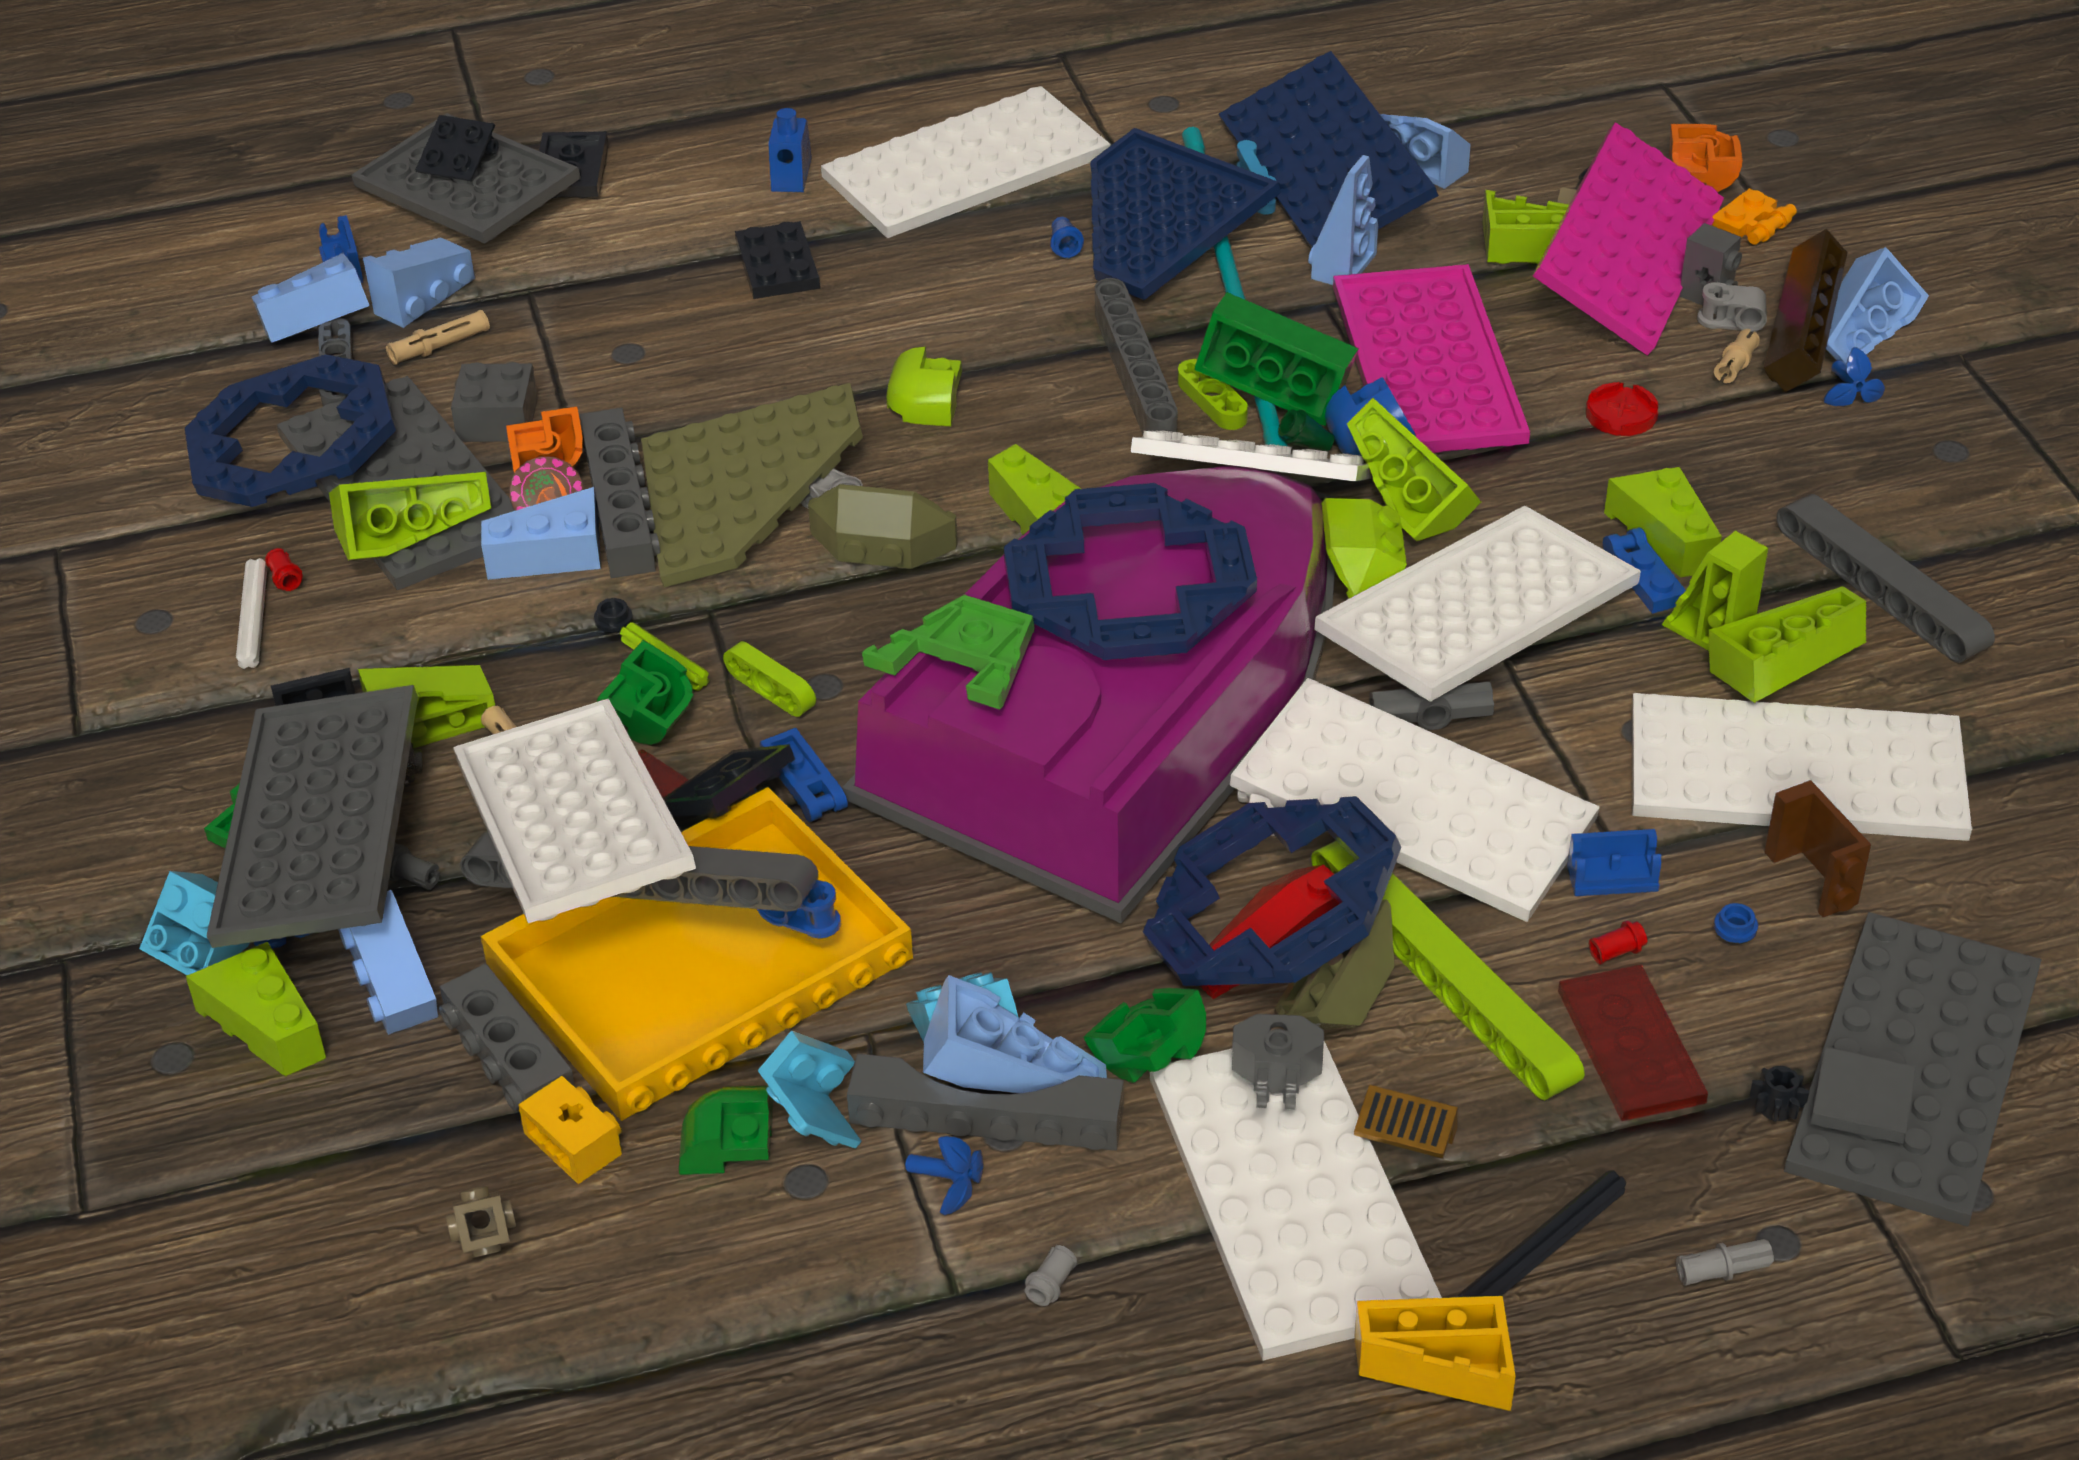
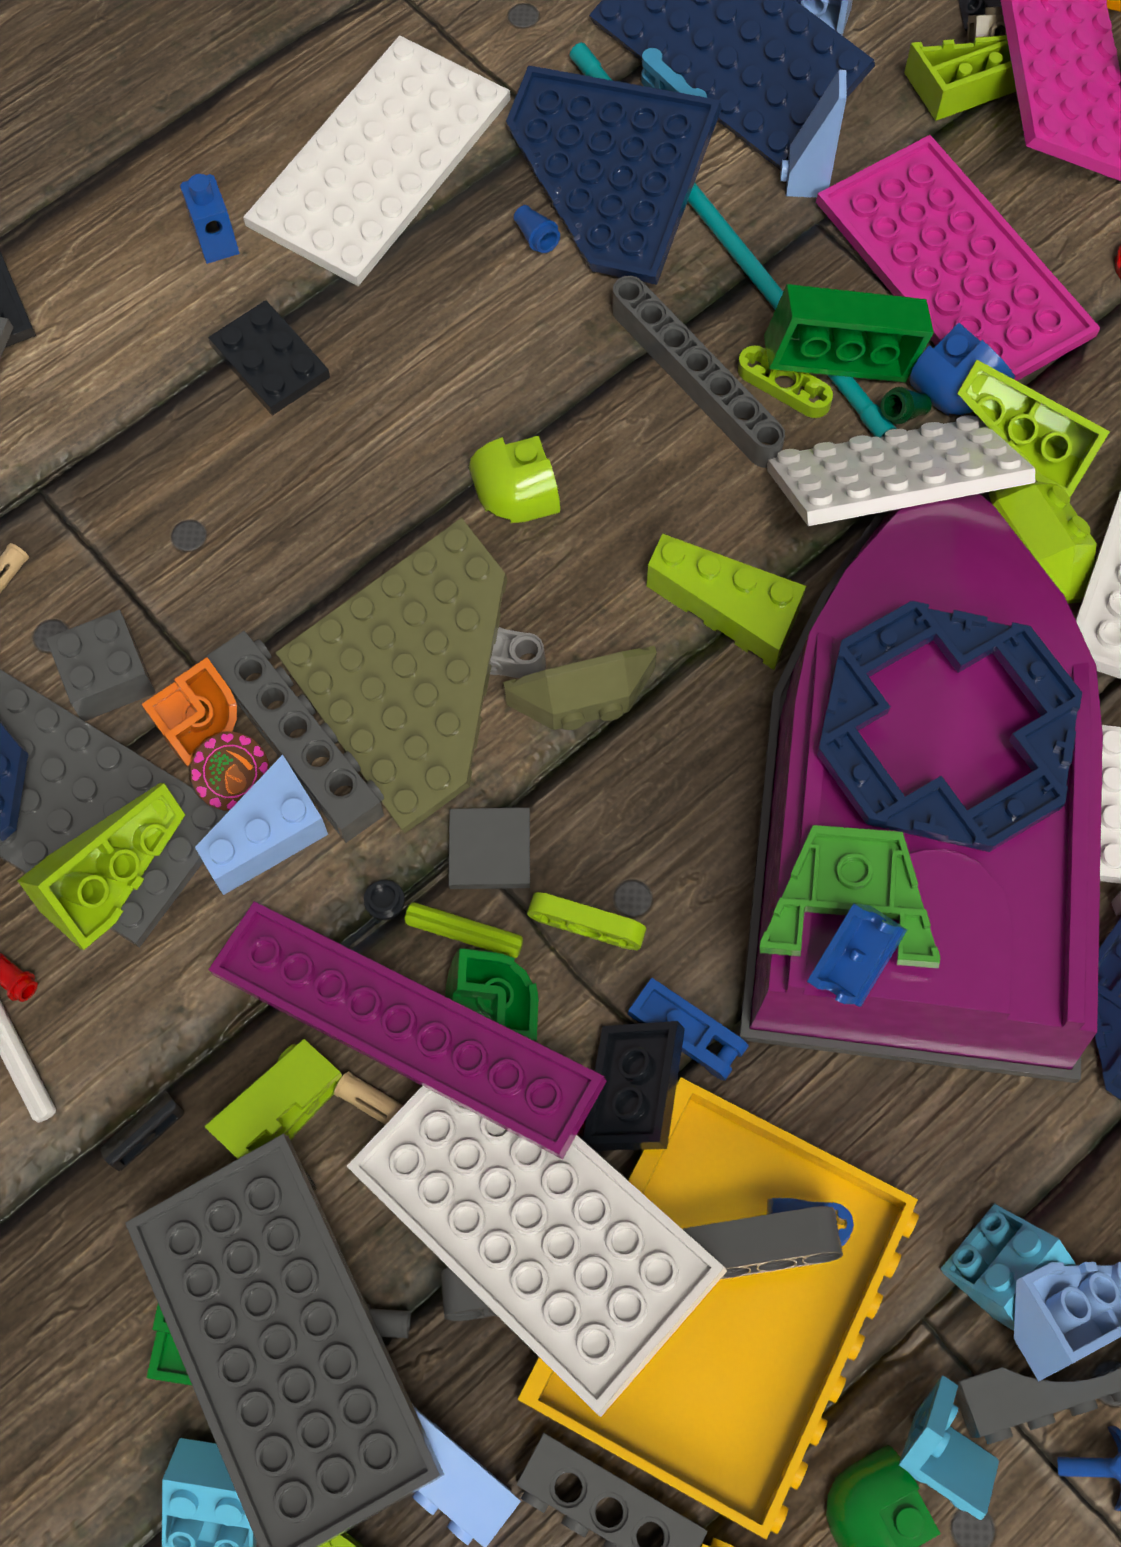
camera: 25 degrees left, 25 degrees up
none -> magenta plate [208,901,607,1160]
none -> dark grey tile [449,808,530,889]
none -> blue hinge [807,903,907,1007]

